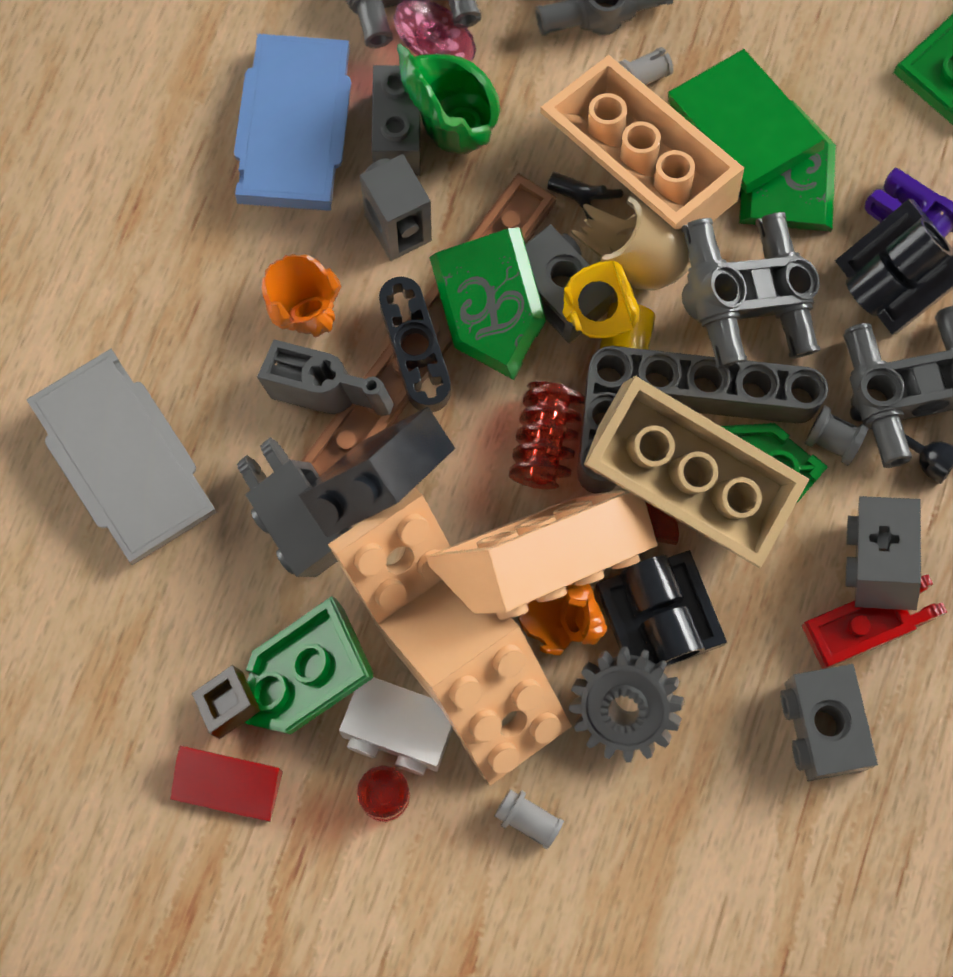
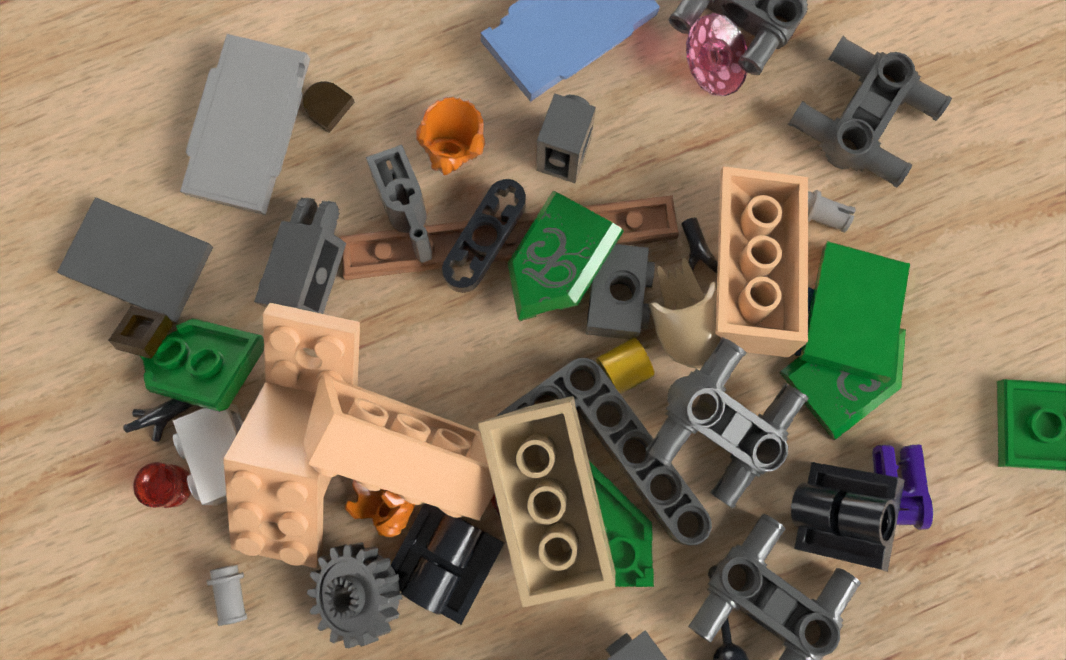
camera: 50 degrees right, 5 degrees up
red slope [170,746,283,822] -> none
black brick [299,407,455,537] -> none
dark grey brick [372,65,421,176] -> none
green piece [397,43,501,154] -> none
clear red piece [509,381,585,490] -> none
yellow piece [562,261,640,338] -> none
dark grey bush [804,405,869,466] -> none
none -> dark grey tile [57,197,213,323]
none -> black bar [123,398,194,442]
none -> dark brown tile [303,81,355,133]

